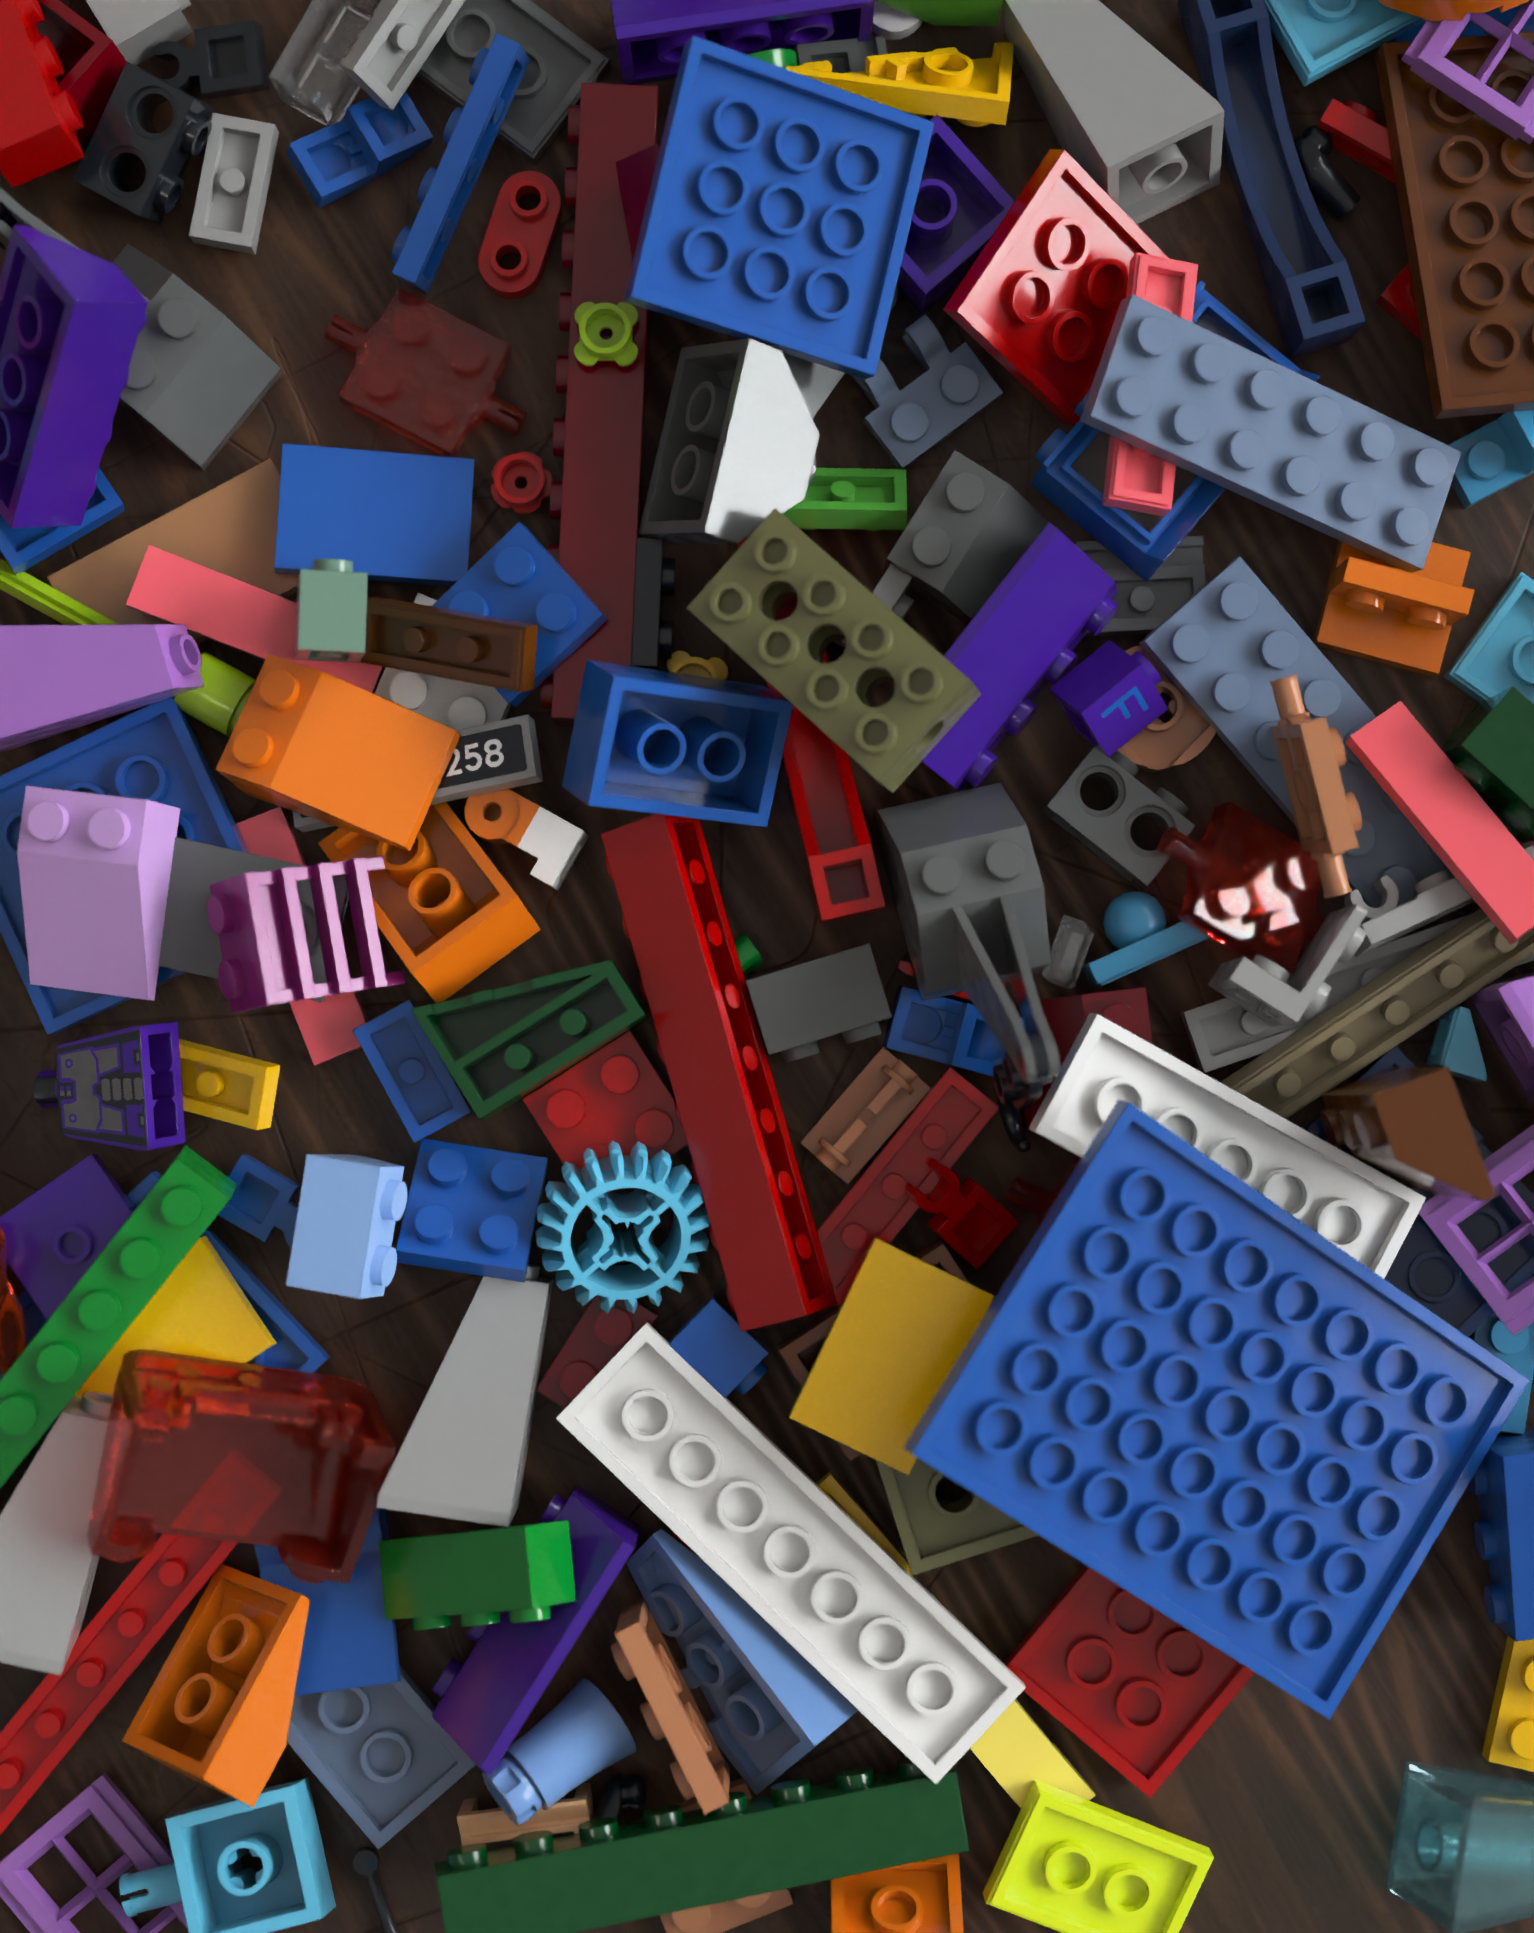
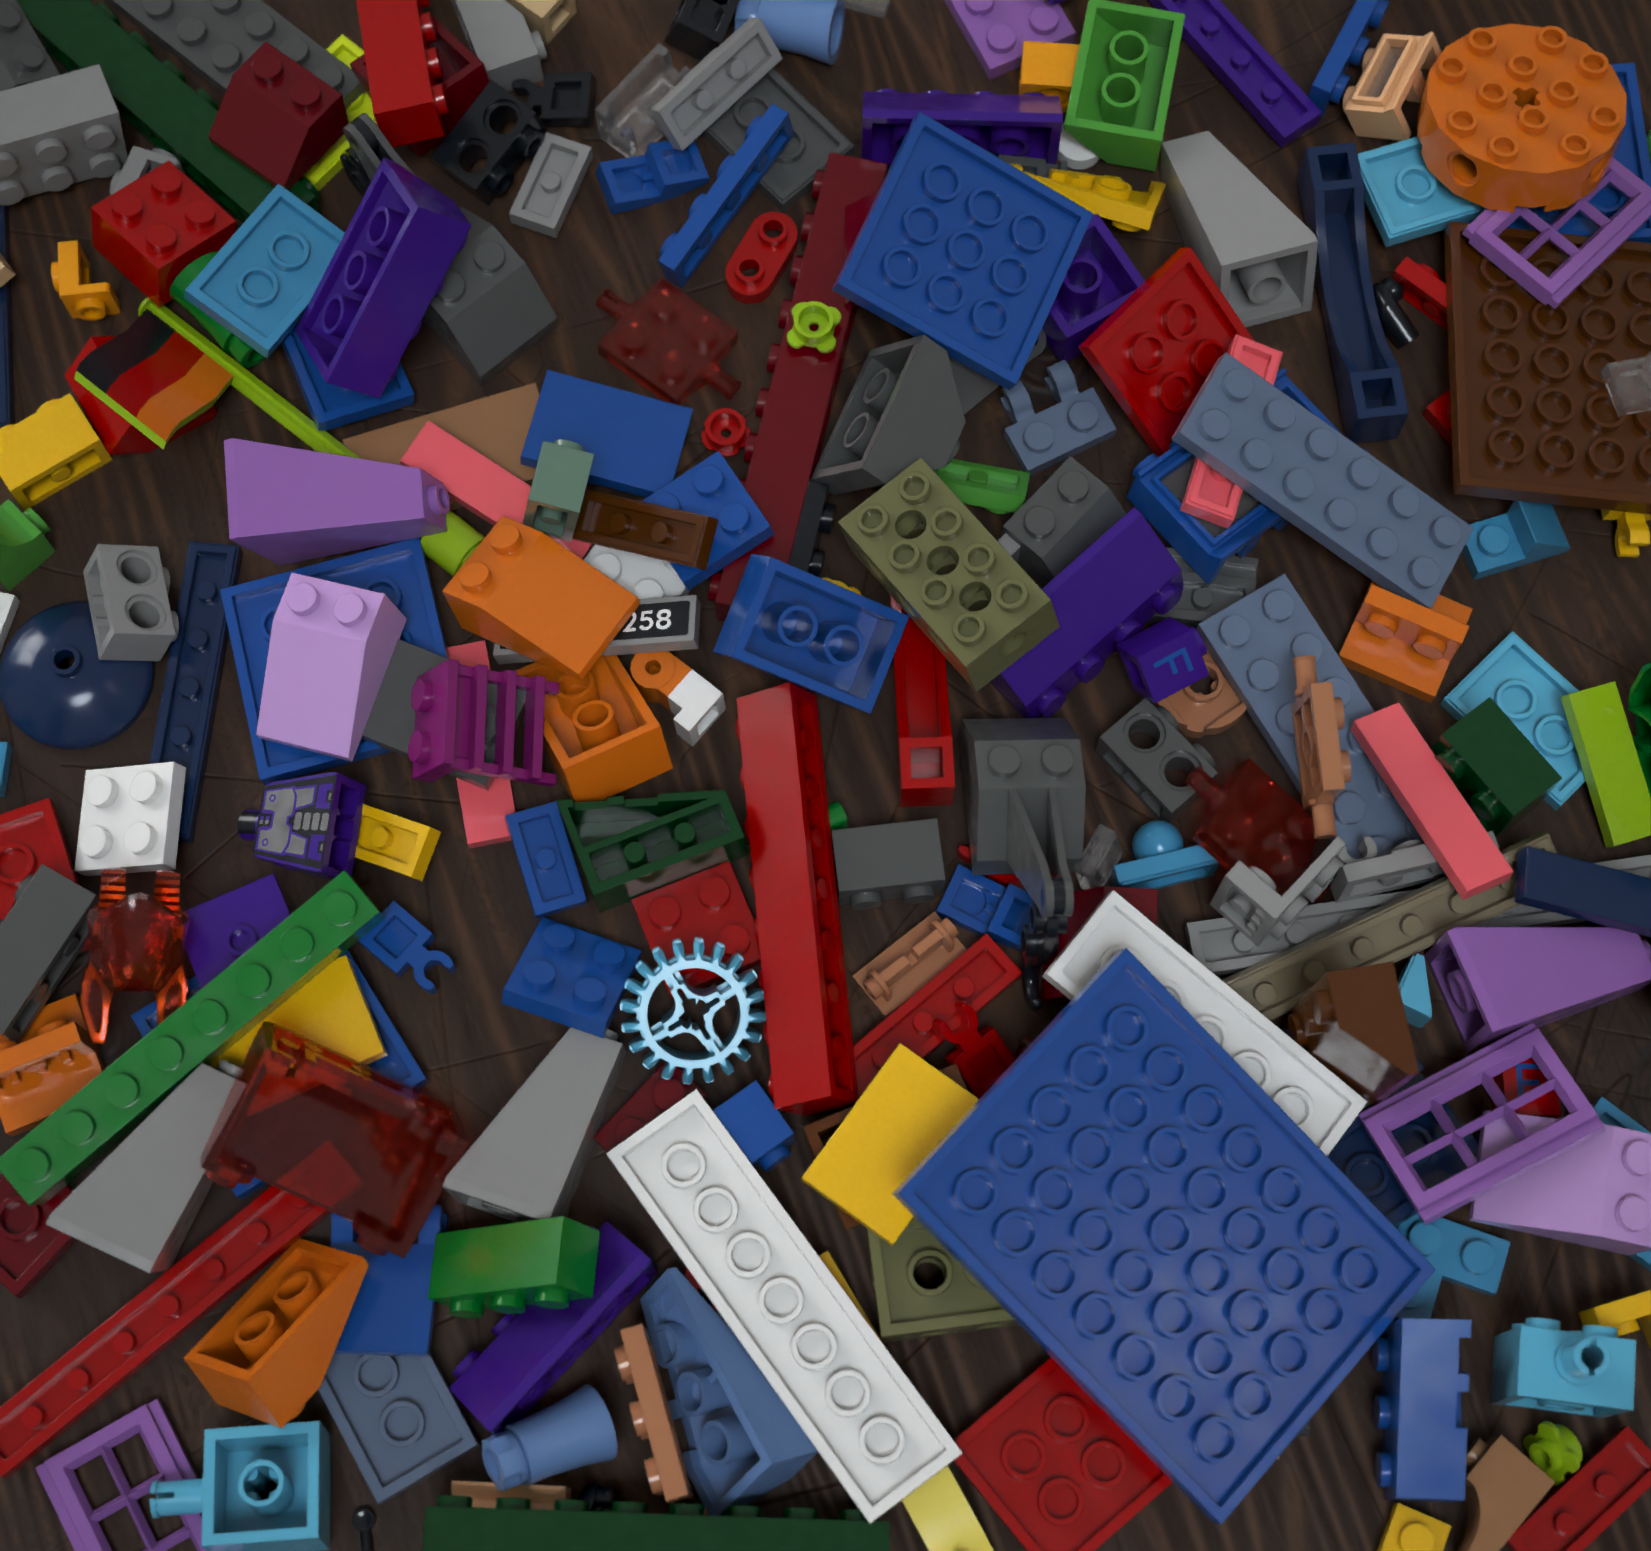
camera: 15 degrees right, 15 degrees down
light blue slope [286,1154,407,1299] -> none

